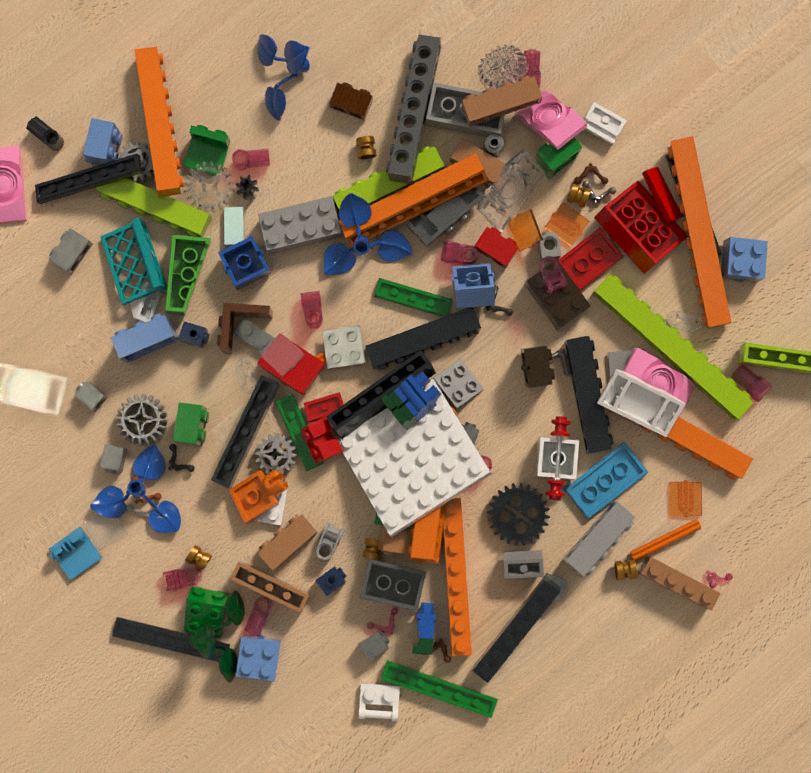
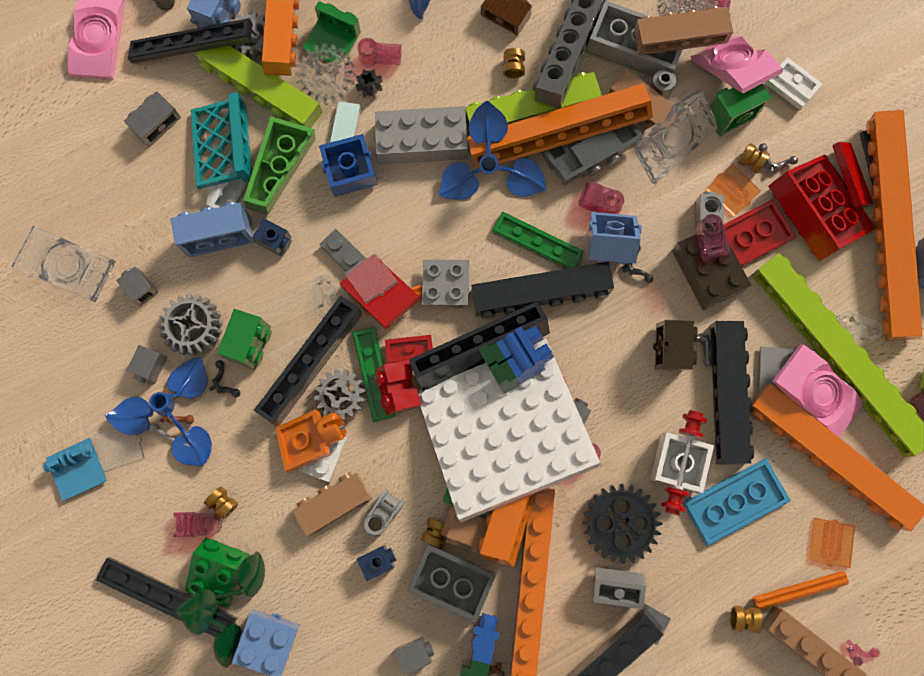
camera: 15 degrees right, 5 degrees down
reddish brown bracket [217,303,273,354] -> none
medium nougat brick [230,561,310,613] -> none
clear pink piece [244,596,273,636] -> none
clear pink piece [300,291,323,329] -> none
clear pink piece [367,607,398,635] -> none
light grey hinge [433,359,483,409] -> none
red brick [474,227,519,269] -> none
clear orange piece [507,209,543,252] -> none
light grey brick [562,502,635,577] -> none
reddish brown piece [574,163,609,184] -> none
white slope [597,369,685,437] -> none

